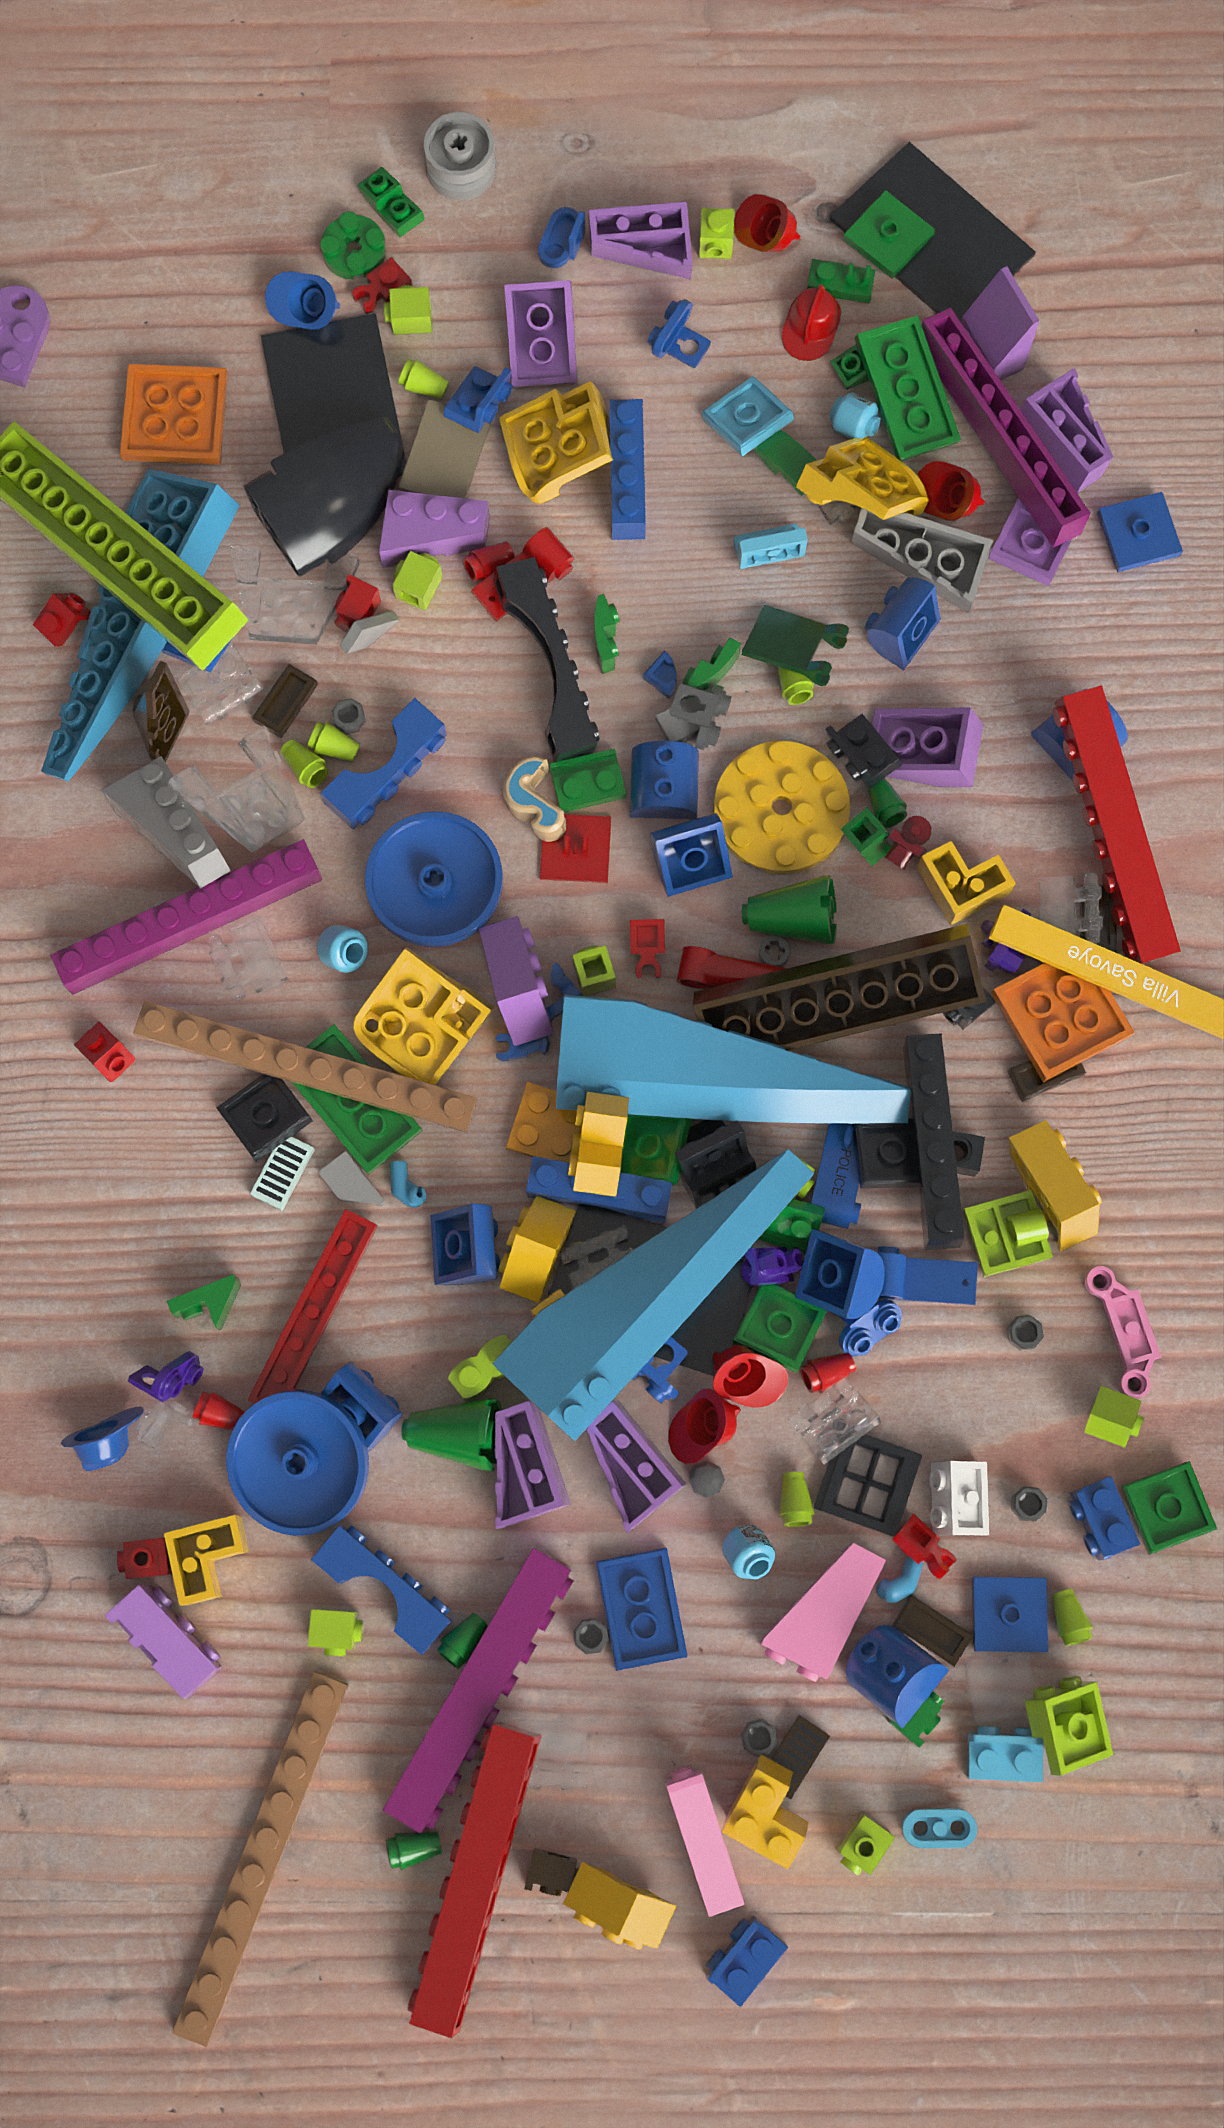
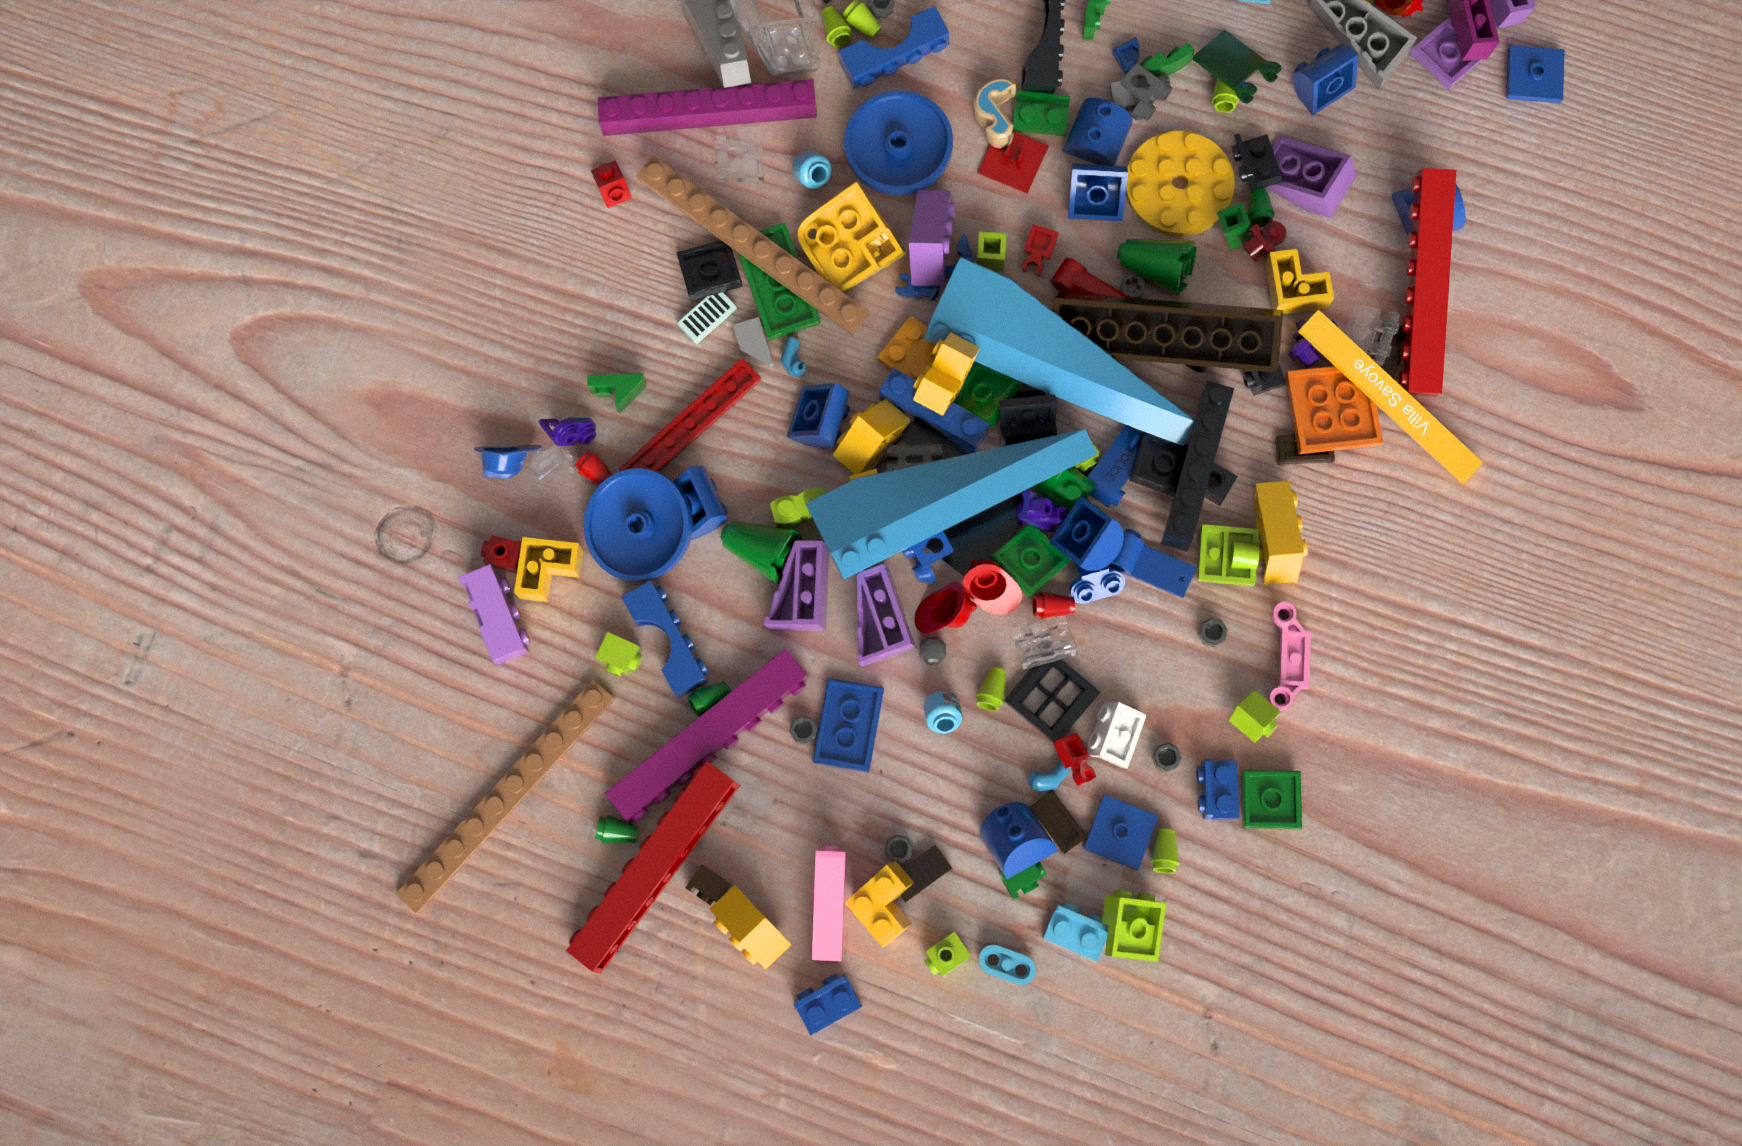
camera: 25 degrees right, 0 degrees up
bright pink slope [760,1543,886,1682] -> none

